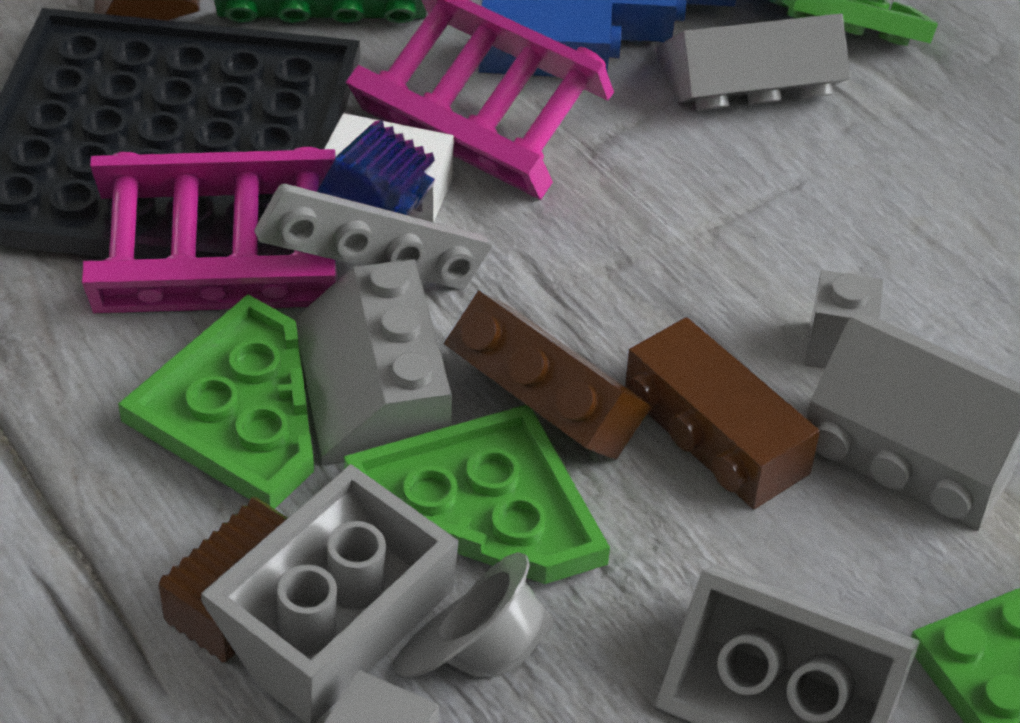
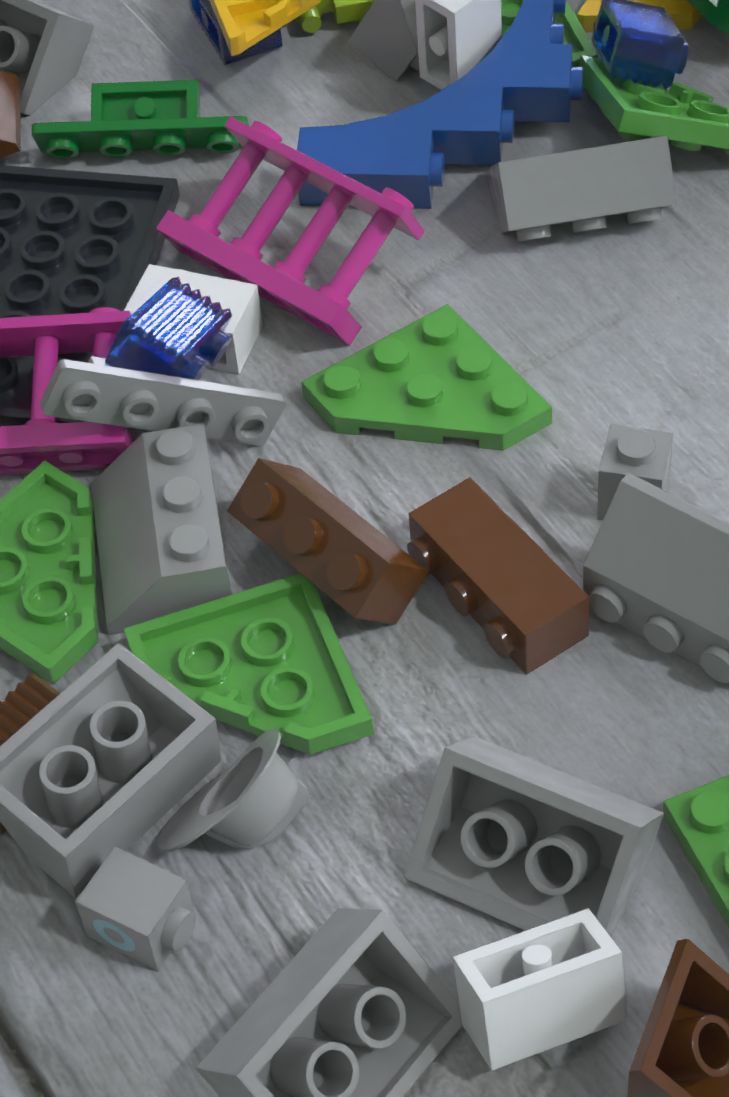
camera: 10 degrees right, 5 degrees up
none -> bright green plate [301,304,552,451]

